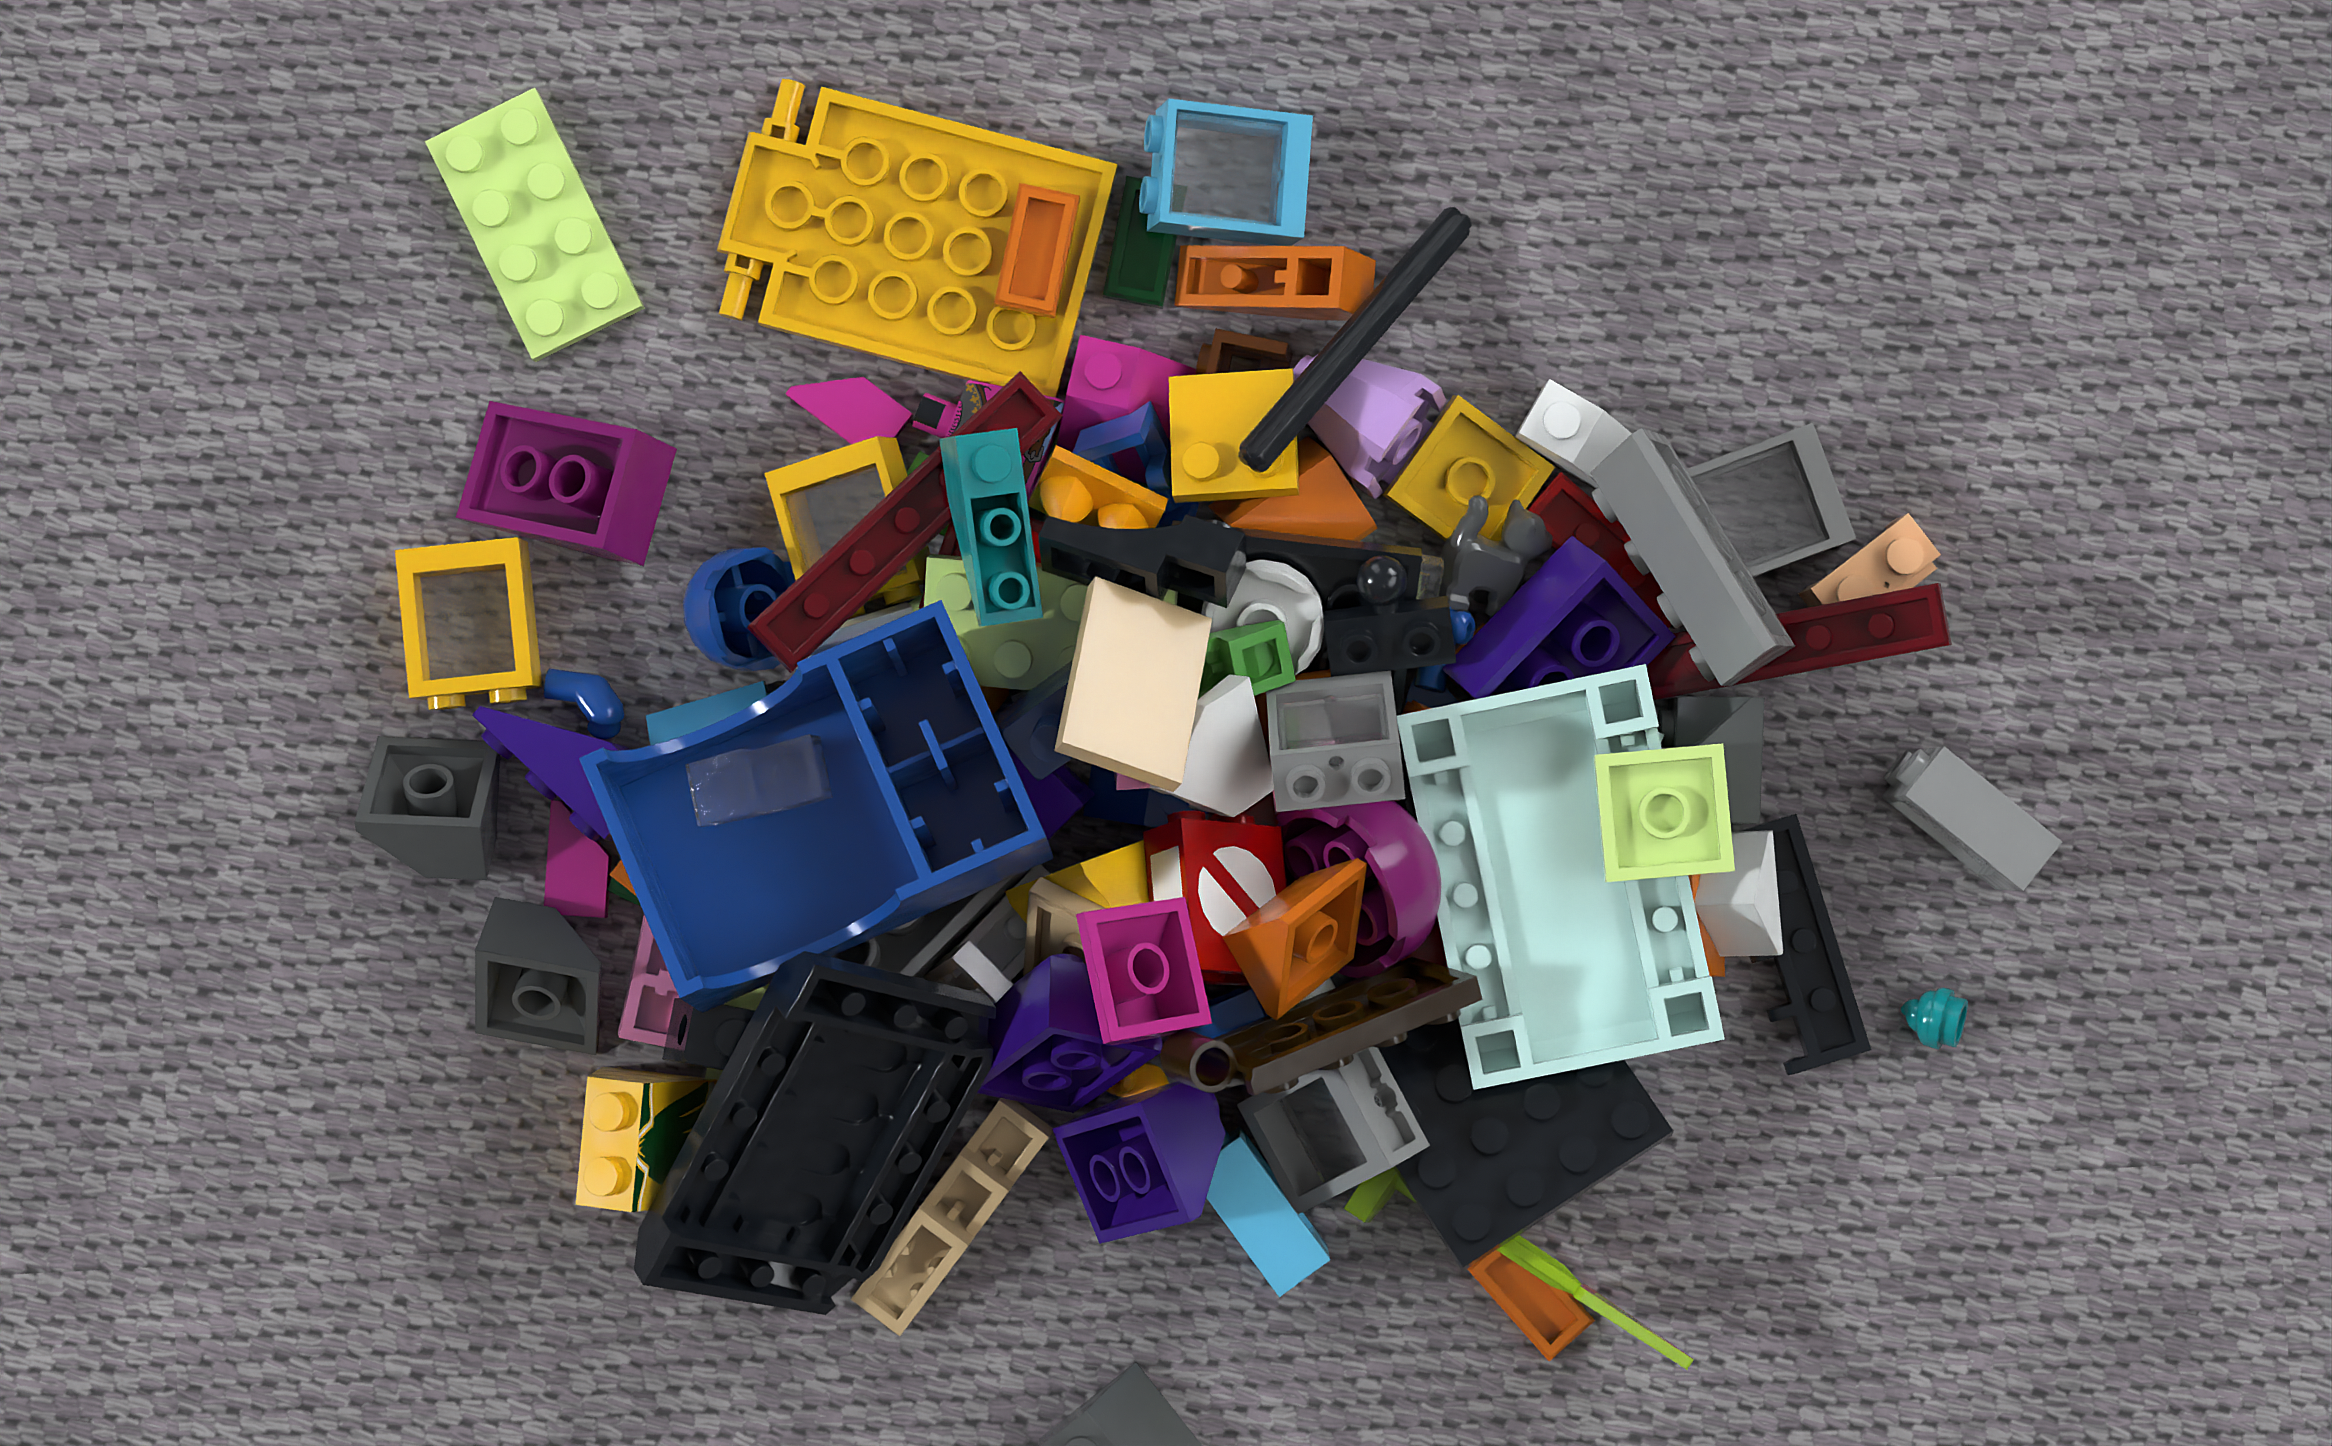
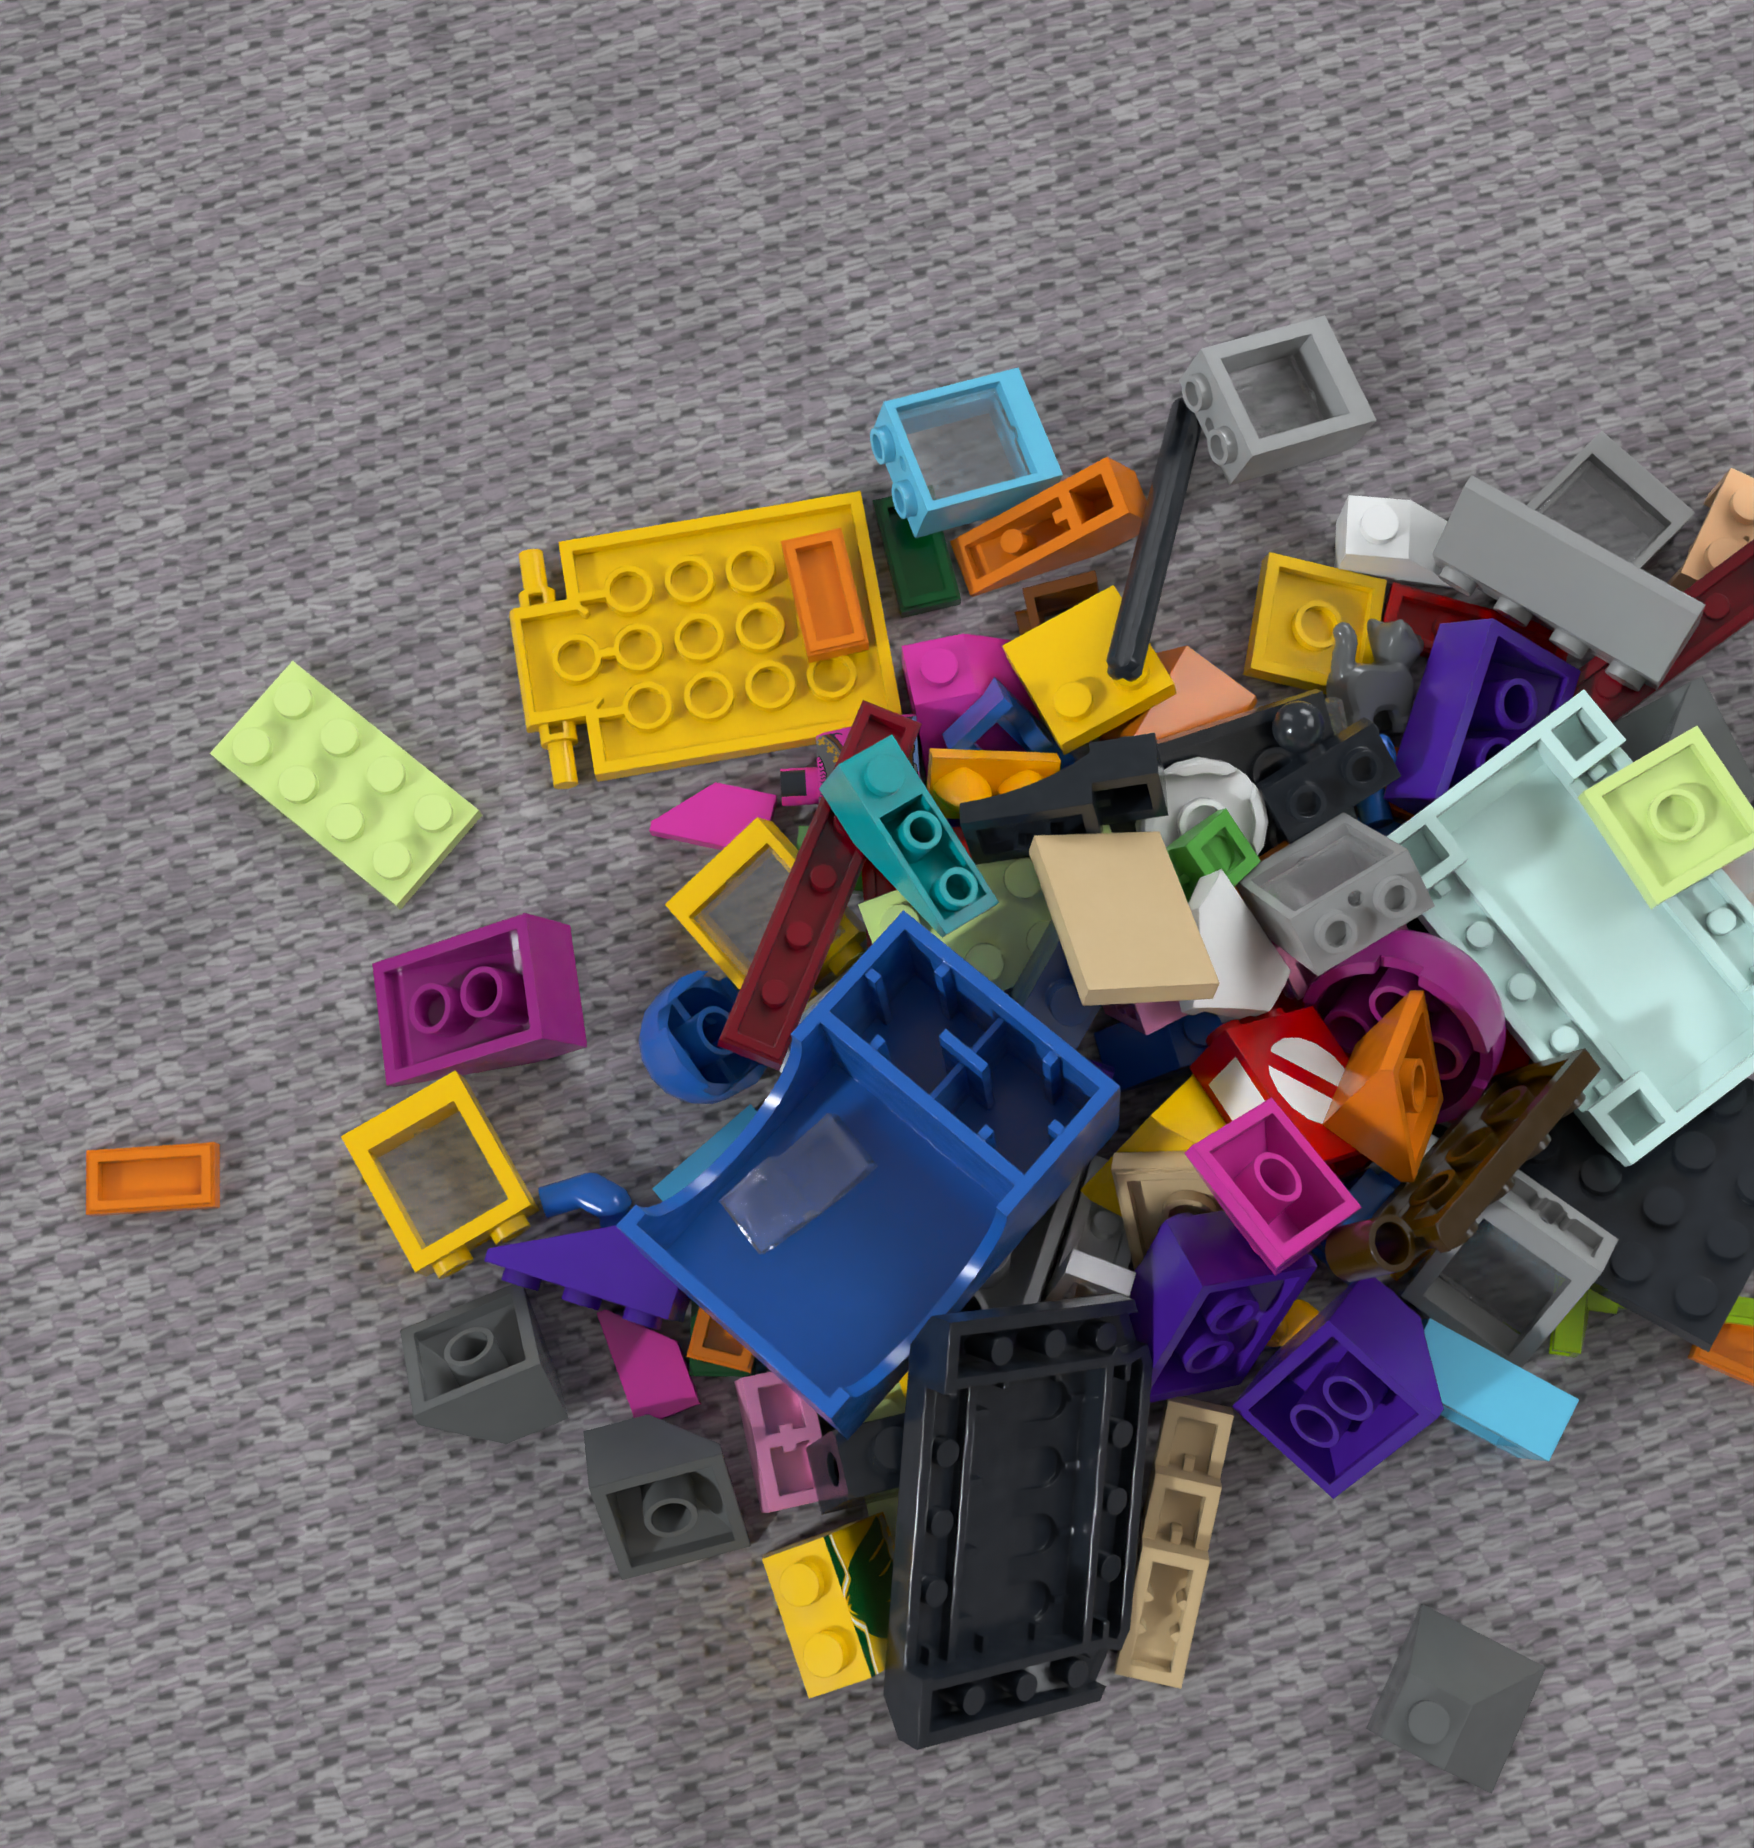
camera: 20 degrees left, 10 degrees down
lavender cone [1293,354,1446,499] -> none
none -> orange tile [86,1142,220,1216]
none -> light grey window [1179,315,1376,486]

